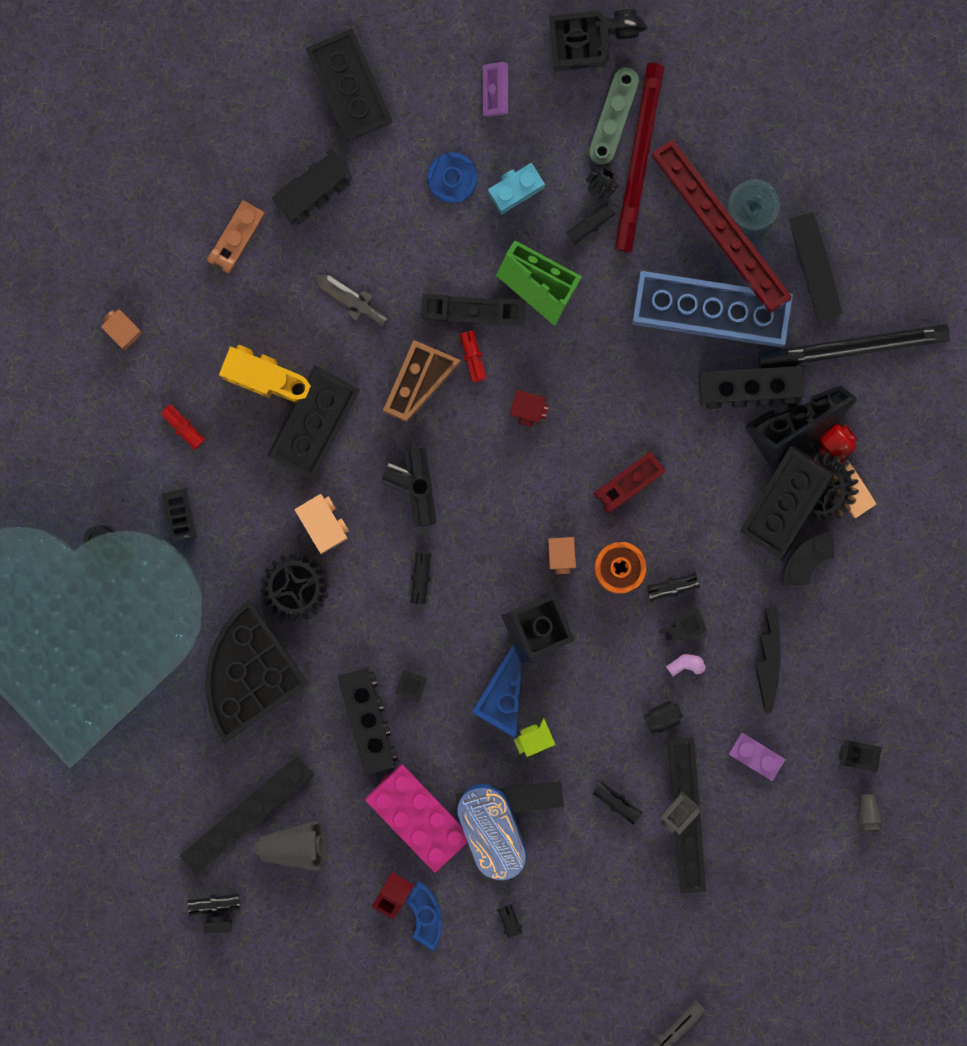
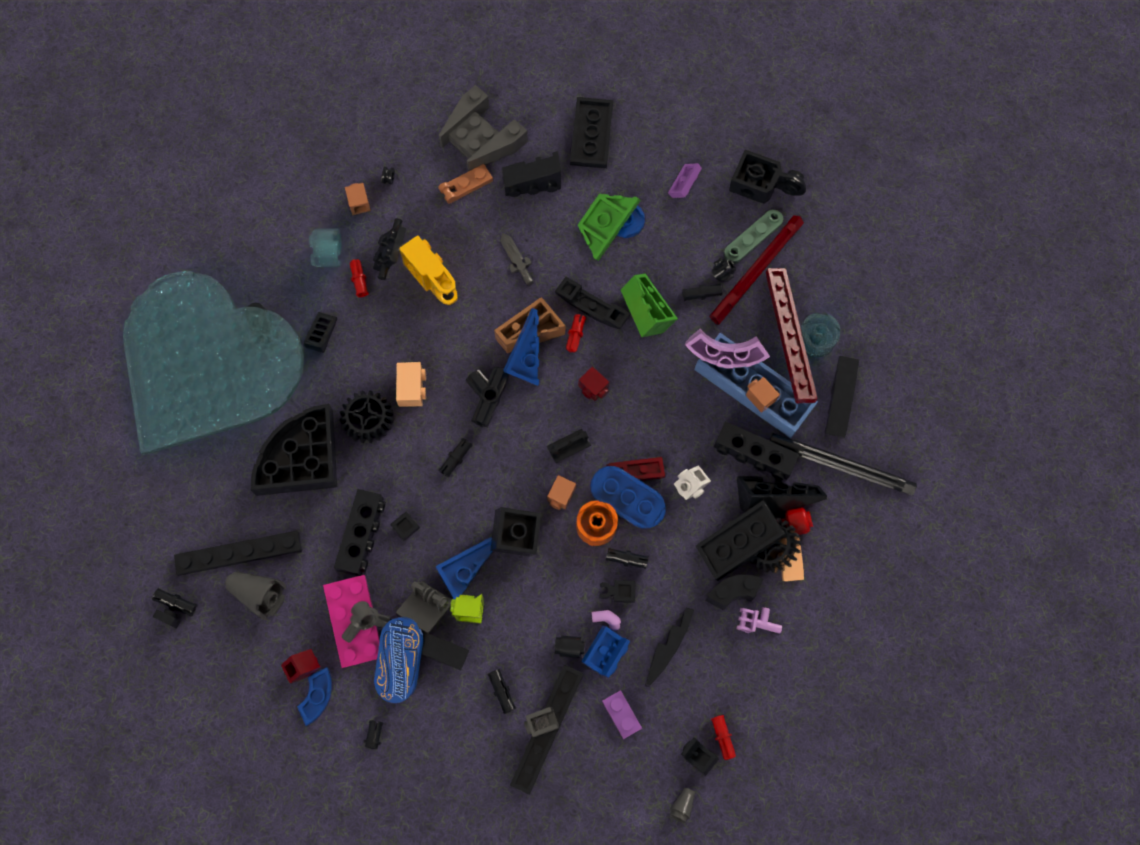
camera: 30 degrees right, 15 degrees down
black plate [267,365,360,480] -> none
medium azure brick [488,163,545,215] -> none
none -> clear light blue brick [309,228,342,267]
none -> dark grey axle [342,601,390,643]
none -> black plate [373,218,406,280]
none -> black bush [382,166,395,185]
none -> dark grey hinge [396,581,452,634]
none -> dark grey wedge [439,85,528,171]
none -> blue wing [503,308,539,386]
none -> black hinge [547,429,591,463]
none -> bright green wing [578,194,641,261]
none -> blue bracket [581,626,630,678]
none -> blue tile [590,466,666,528]
none -> white brick [674,465,711,500]
none -> lavender brick [685,328,770,369]
none -> red axle [711,715,736,760]
none -> lavender arm [737,607,782,634]
none -> nougat brick [746,377,780,413]

